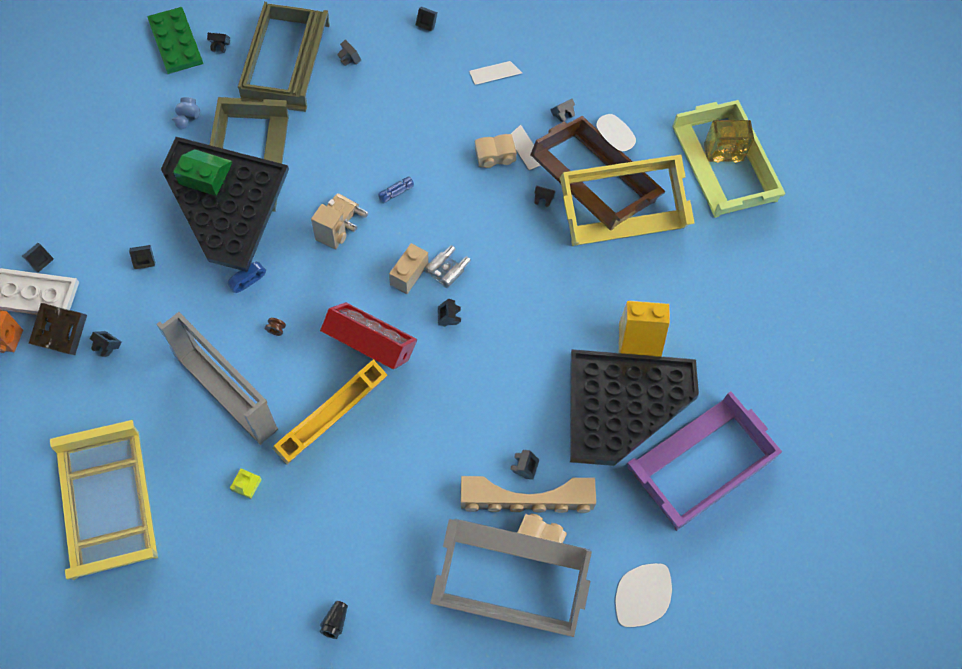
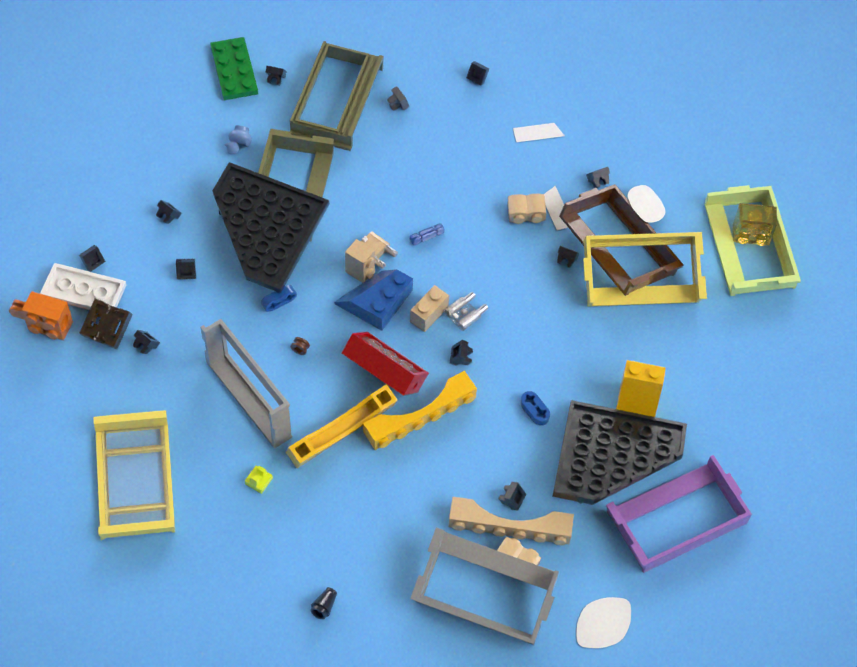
camera: 10 degrees right, 5 degrees down
green slope [173,149,232,196] -> none
none -> black tile [156,200,182,224]
none -> blue wedge [334,269,413,331]
none -> yellow arch [363,371,477,450]
none -> blue beam [520,391,550,425]

